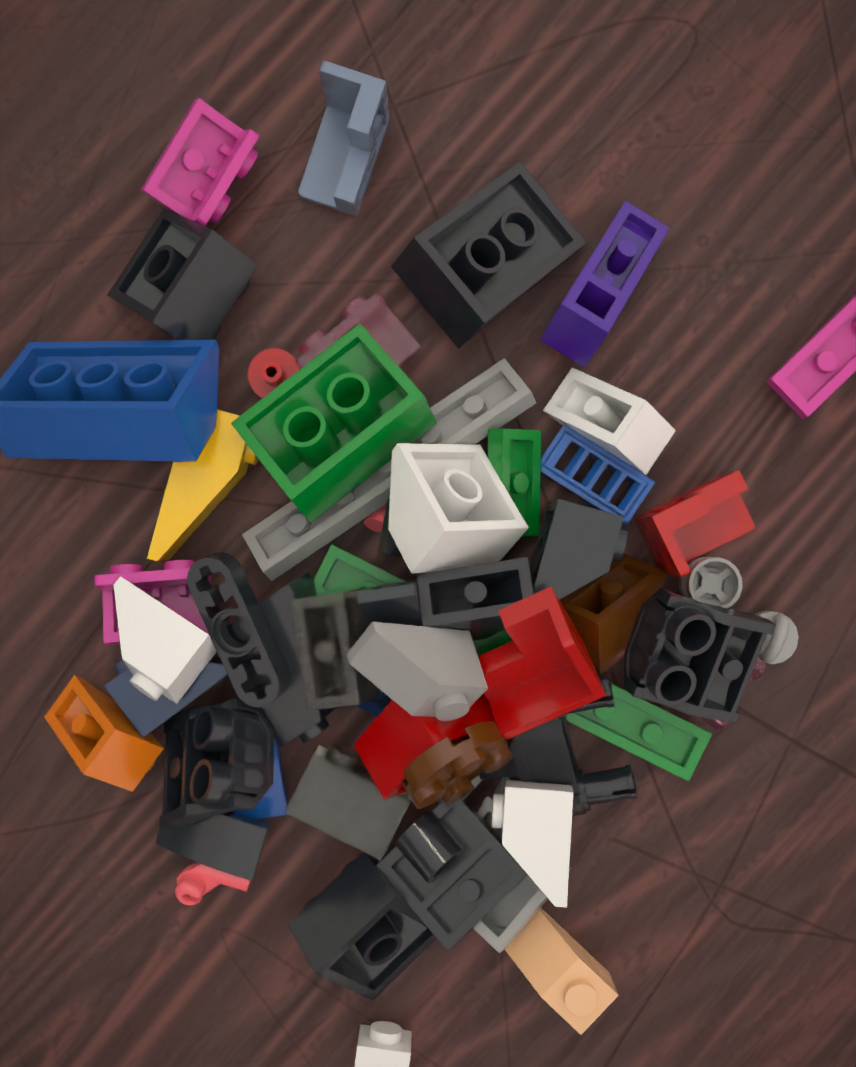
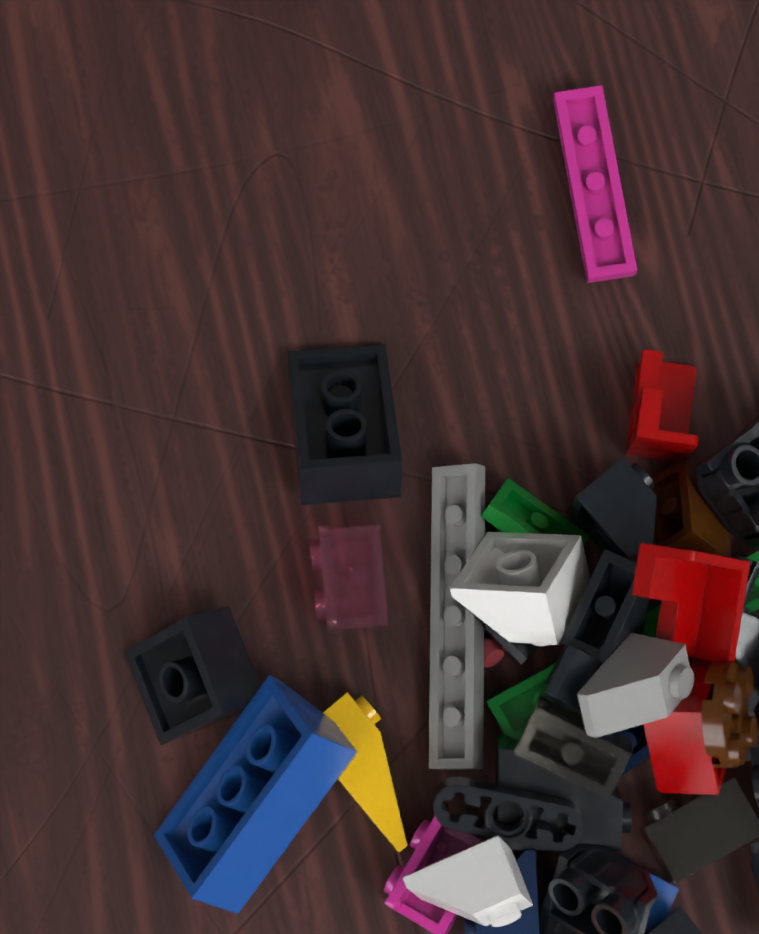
camera: 55 degrees left, 10 degrees down
dark pink bracket [140,98,259,226] -> none
green slope [231,323,437,523] -> none
red tile [248,348,301,399] -> none
sand blue panel [298,61,390,217] -> none
dark purple slope [540,201,670,368] -> none
blue slope [541,424,655,526] -> none
white slope [543,368,676,475] -> none
light grey wheel [678,557,743,608] -> none

